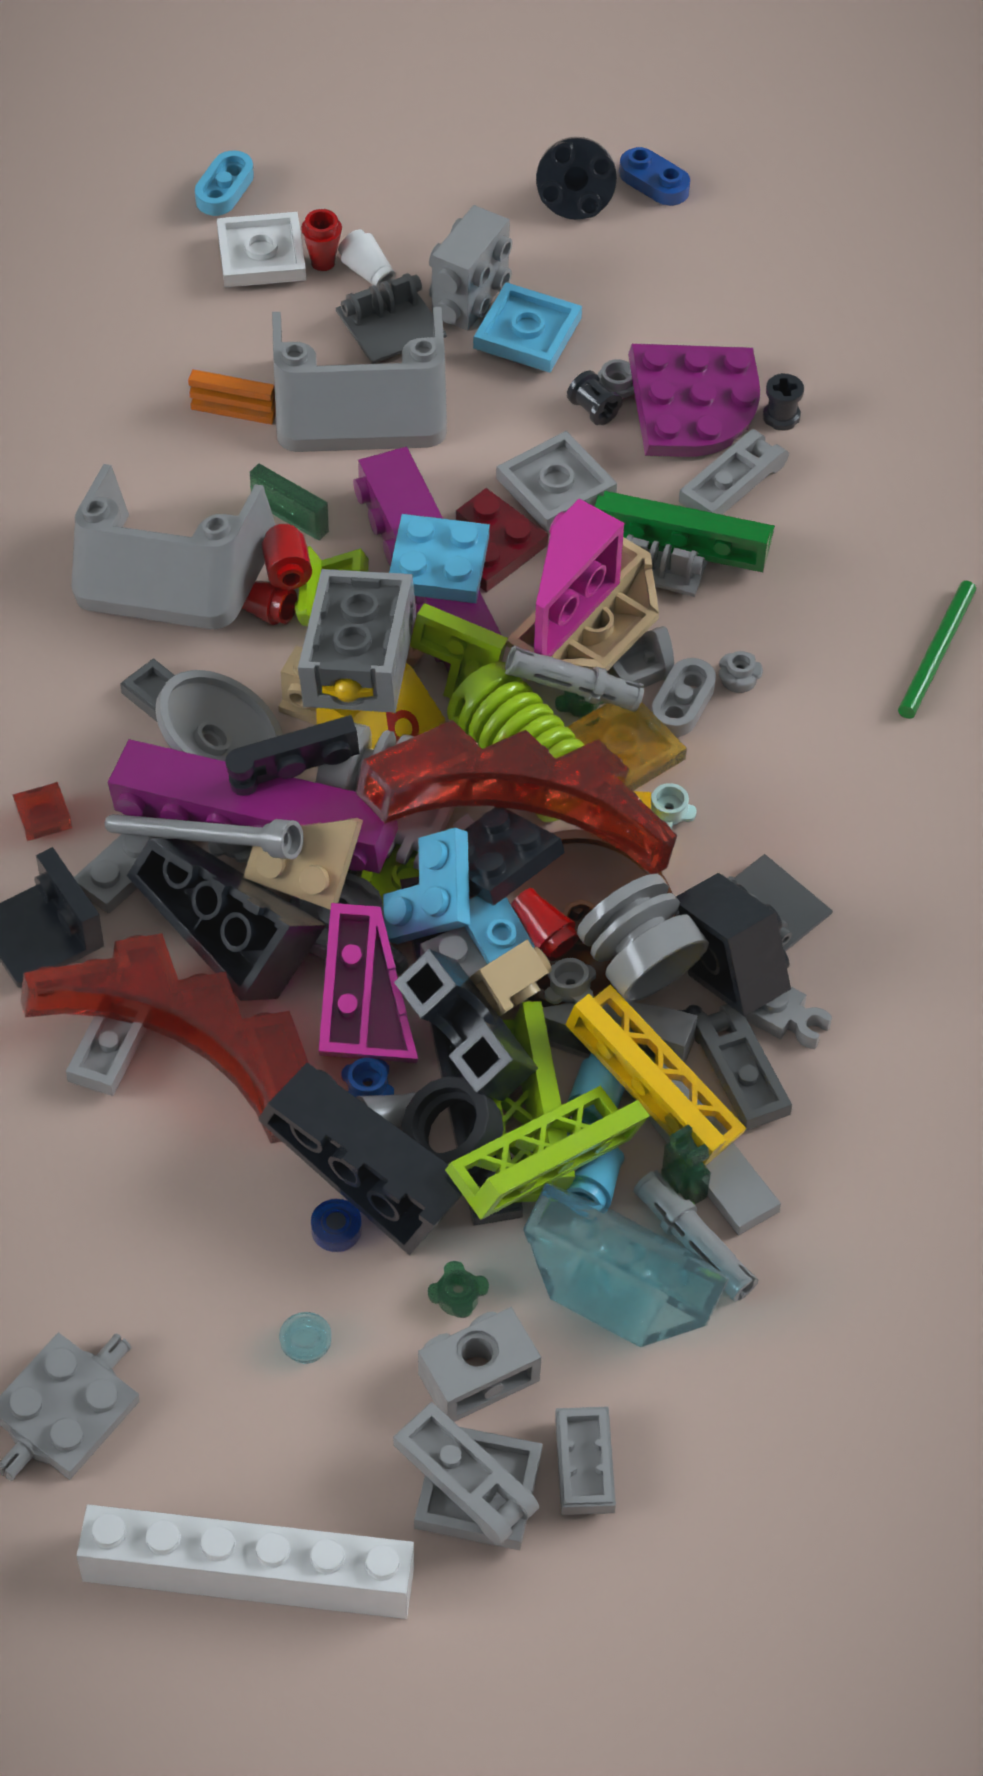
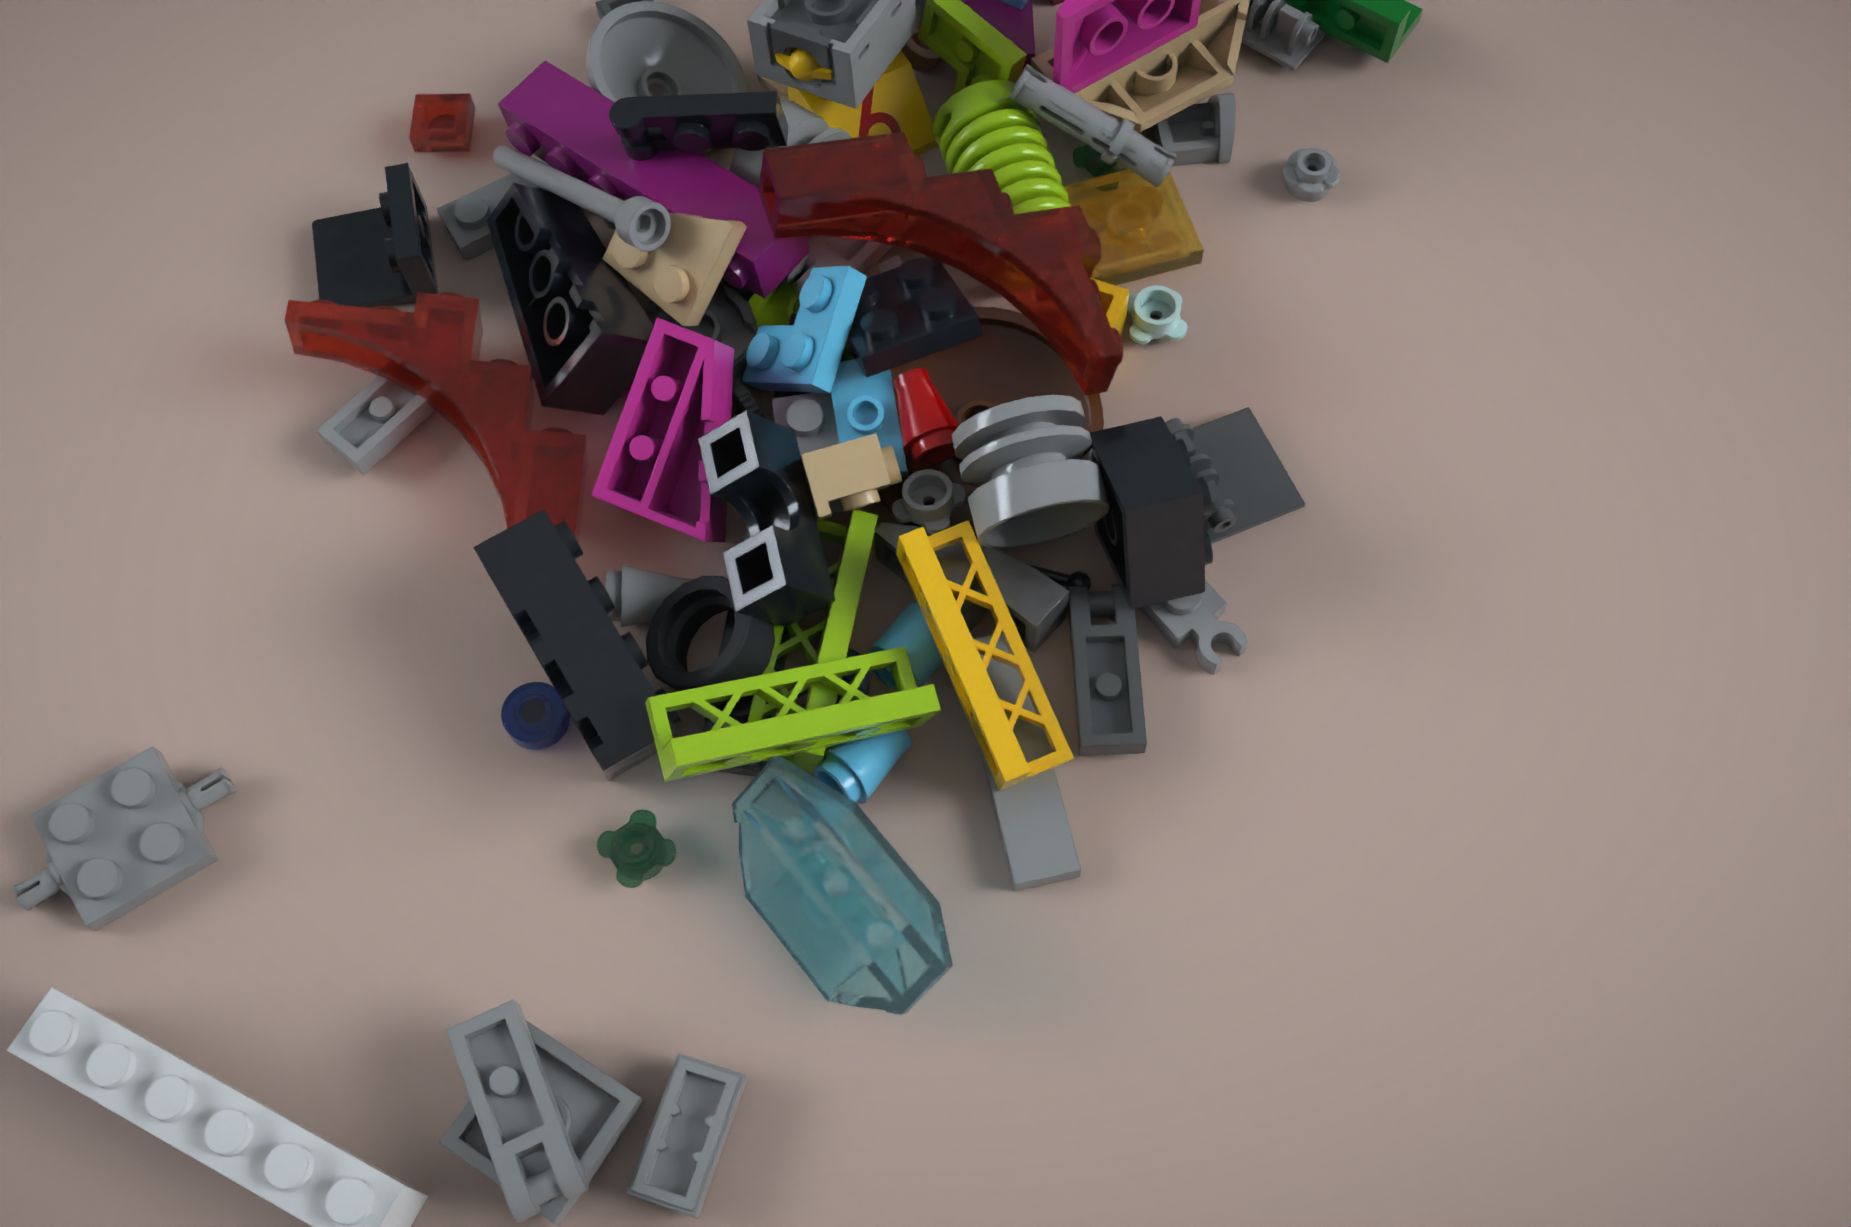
camera: 25 degrees right, 10 degrees up
clear light blue plate [279,1312,332,1364] -> none
blue plate [341,1057,394,1097] -> none
light grey brick [418,1307,542,1422] -> none
light grey pin [633,1170,759,1302] -> none
light grey plate [651,658,716,737] -> none
clear green plate [661,1124,711,1205] -> none
green bar [898,581,977,719] -> none

